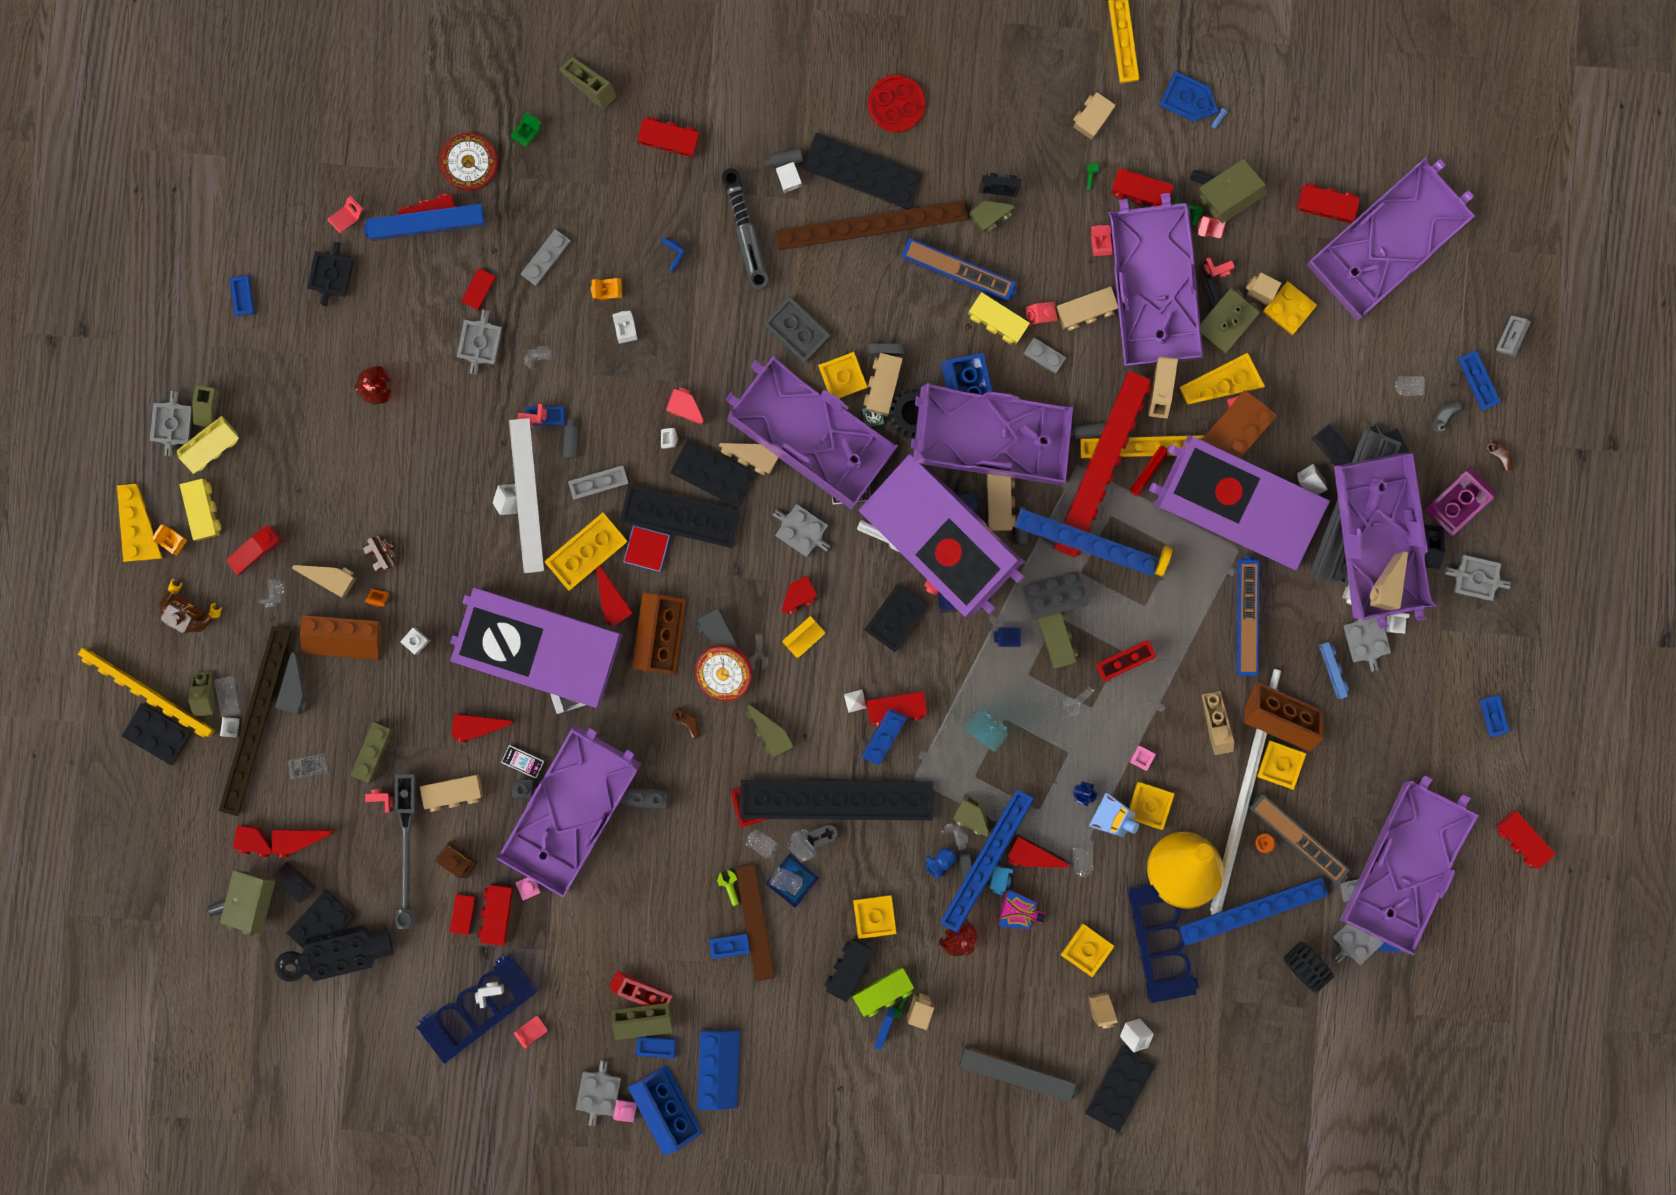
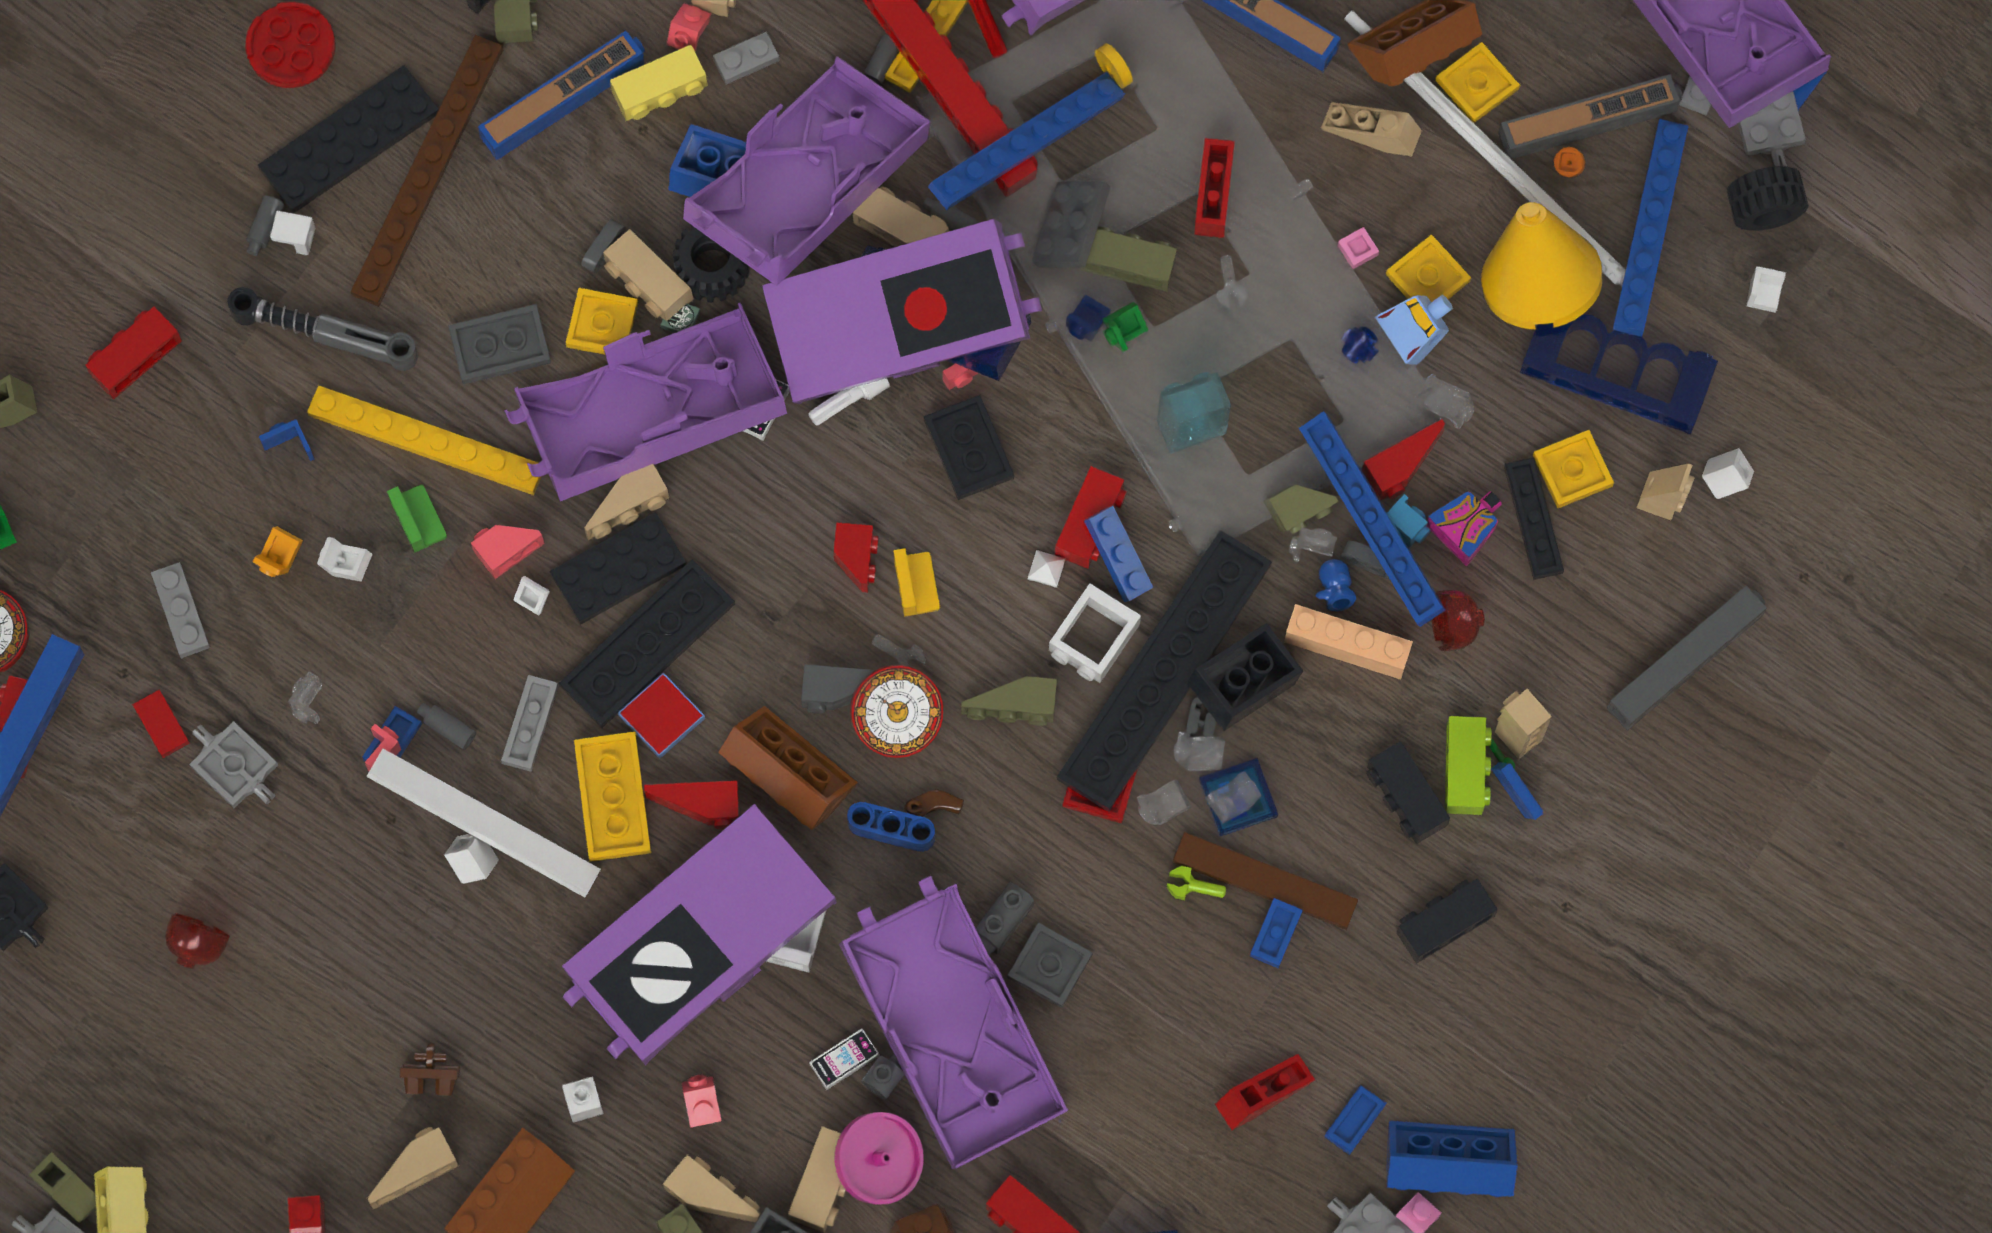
camera: 60 degrees left, 15 degrees down
orange slope [365,588,389,607] -> none
red slope [451,714,514,743] -> none
bright pink plate [515,877,541,900] -> none
olive brick [611,1003,673,1040] -> none
blue slope [697,1029,740,1110] -> none
light grey plate [773,504,831,557] -> none
yellow plate [853,895,896,939] -> none
black plate [1085,1045,1156,1132] -> none
none -> yellow plate [307,385,542,495]
none -> bright green panel [387,485,447,553]
none -> tan slope [663,1155,761,1222]
none -> coral bracket [682,1075,721,1127]
none -> dark pink piece [834,1112,924,1205]
none -> blue beam [847,802,935,852]
none -> dark grey plate [1007,922,1093,1008]
none -> white window [1049,583,1141,683]
none -> green bracket [1102,302,1149,352]
none -> black brick [1187,623,1303,731]
none -> light nougat brick [1284,604,1413,679]
none -> black brick [1396,878,1498,964]
none -> black tile [1504,457,1564,580]
none -> white panel [1746,266,1786,313]

